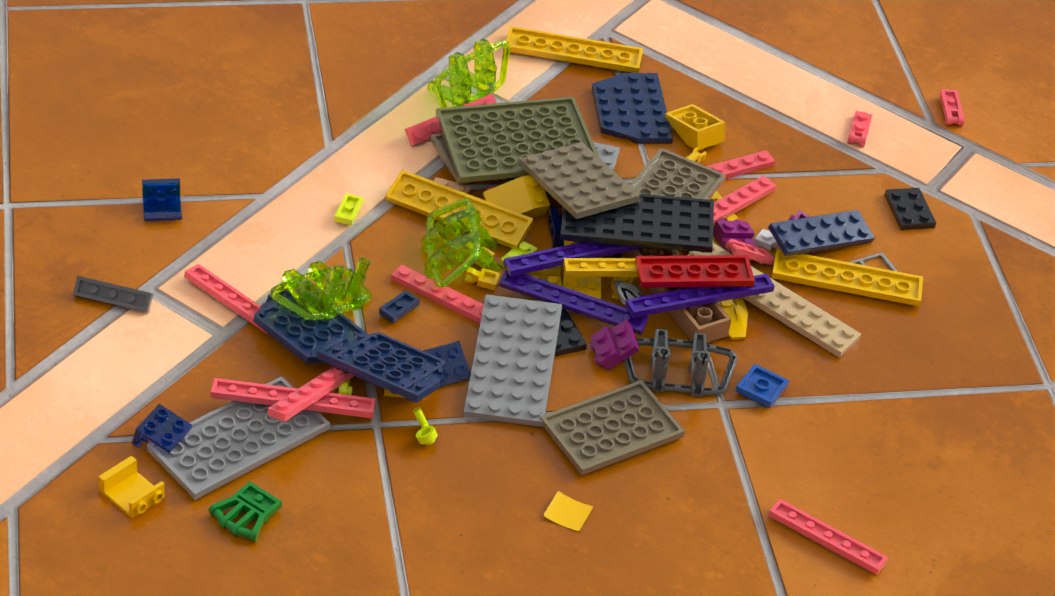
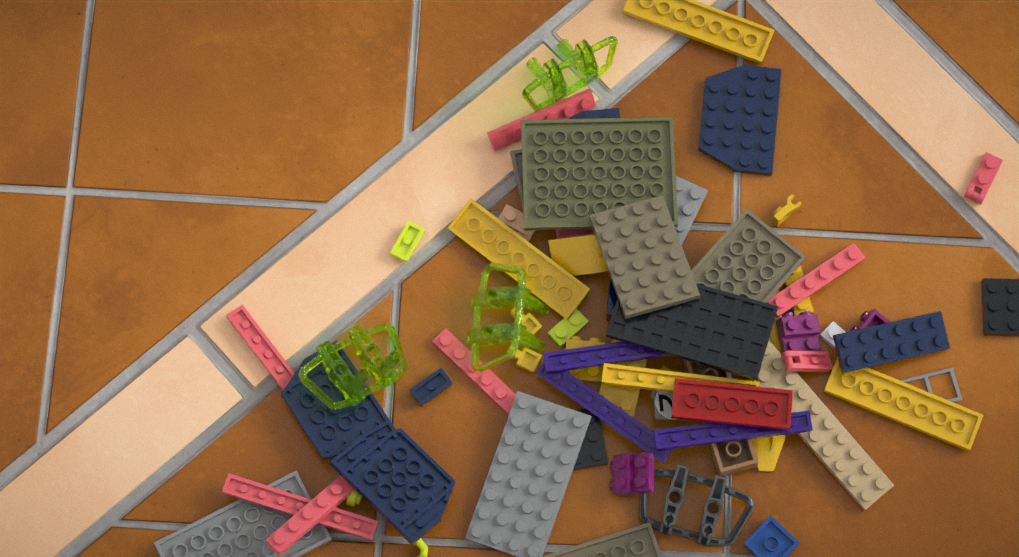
camera: 15 degrees right, 30 degrees up
dark grey plate [73,276,154,313] -> none
clear blue bracket [132,404,192,453] -> none
clear blue bracket [142,178,182,221] -> none
clear blue bracket [424,341,471,388] -> none
yellow slope [665,104,725,151] -> none
coral plate [706,150,775,179] -> none

